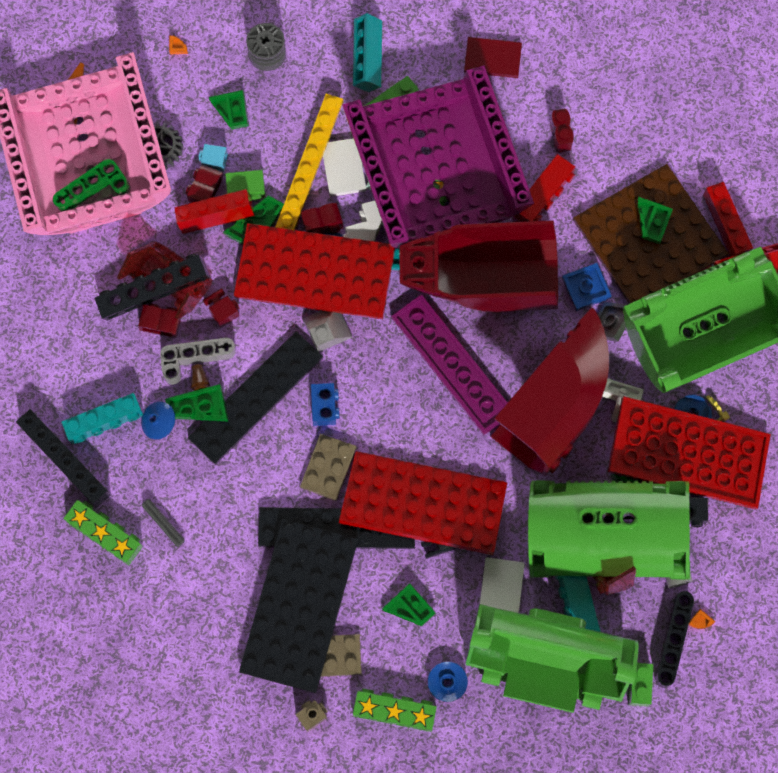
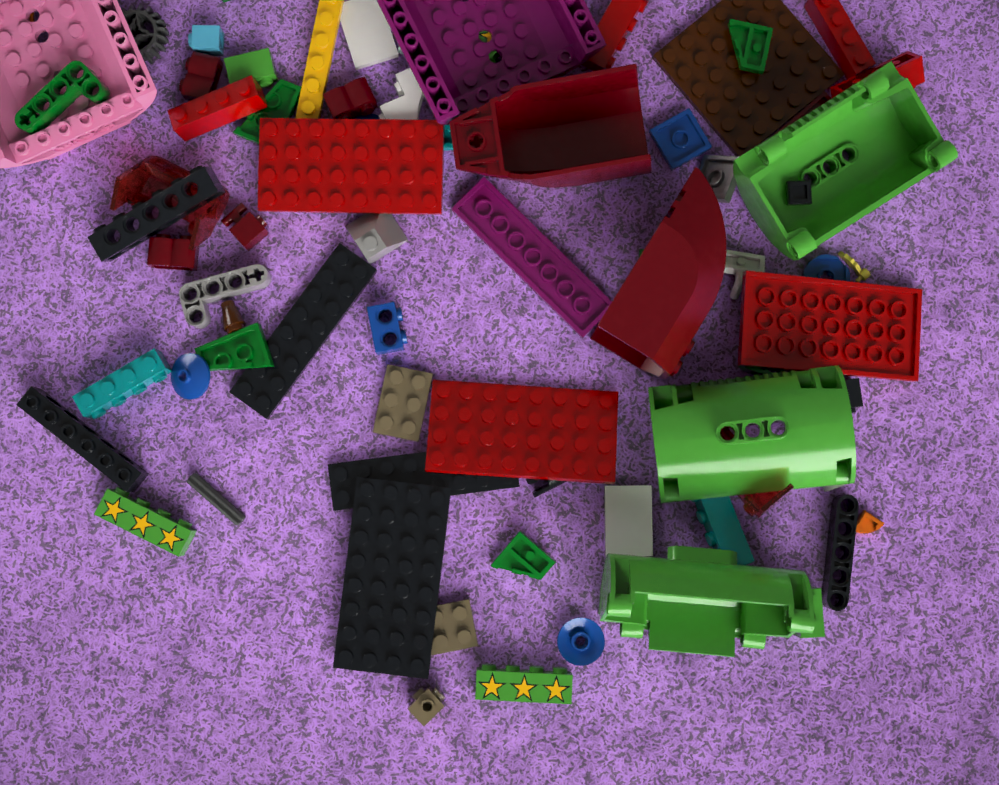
camera: 10 degrees left, 10 degrees up
none -> black tile [786,180,812,206]

